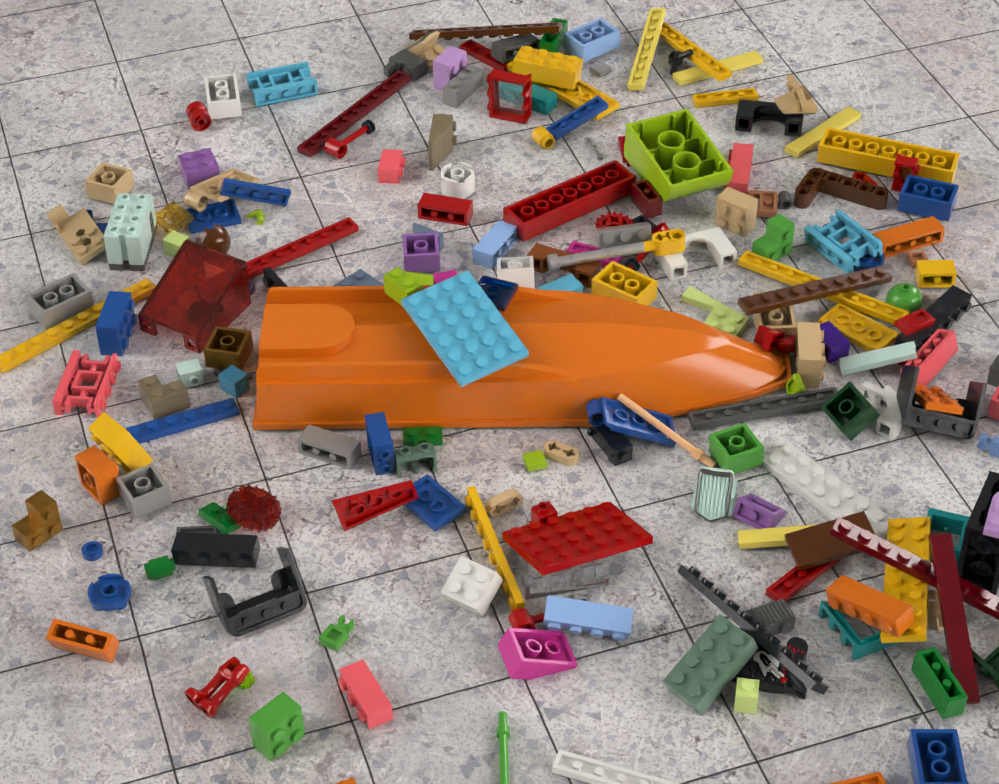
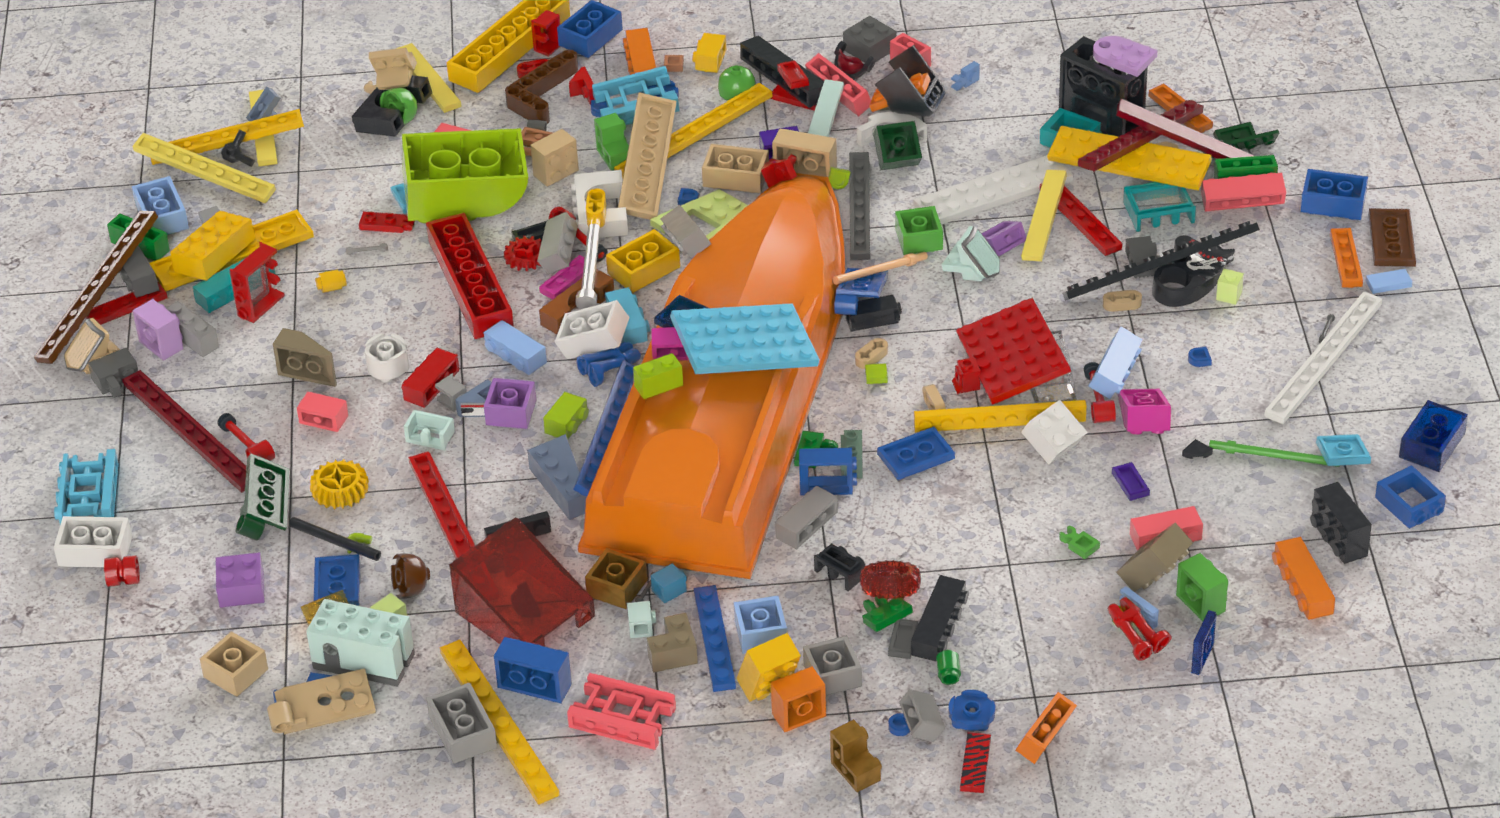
camera: 75 degrees left, 0 degrees up
tan hinge [184,168,260,212] -> none
black windscreen [202,546,307,637] -> none
blue tile [220,178,291,206] -> none
red wing [331,480,418,532] -> none
blue plate [546,96,608,141] -> none
dark red brick [631,179,663,219] -> none
sand green brick [663,614,758,716] -> none
yellow tile [692,88,759,108] -> none
reddish brown plate [737,266,893,316] -> none
reddish brown tile [784,511,875,571] -> none
yellow tile [817,302,900,351] -> none
orange brick [826,575,915,638] -> none
none -> hinge [235,454,290,541]
none -> sand blue slope [246,86,281,121]
none -> black piece [289,517,381,561]
none -> yellow gear [310,459,369,510]
none -> bright green cylinder [380,88,417,125]
none -> light aqua window [404,410,455,451]
none -> light grey window [435,373,467,412]
none -> red slope [569,66,595,105]
none -> tan plate [618,93,677,220]
none -> light grey brick [660,205,711,259]
none -> blue tile [677,188,699,206]
none -> light blue brick [734,596,787,654]
none -> black window [814,543,866,592]
none -> cap [834,41,876,80]
none -> light grey brick [899,689,945,743]
none -> red tile [960,732,991,793]
none -> tan beam [1103,290,1142,312]
none -> dark purple tile [1112,462,1150,501]
none -> dark tan brick [1116,523,1193,592]
none -> light blue tile [1119,586,1159,629]
none -> black tile [1182,439,1213,459]
none -> blue tile [1188,346,1212,367]
none -> clear blue tile [1191,610,1217,675]
none -> coral brick [1201,173,1286,212]

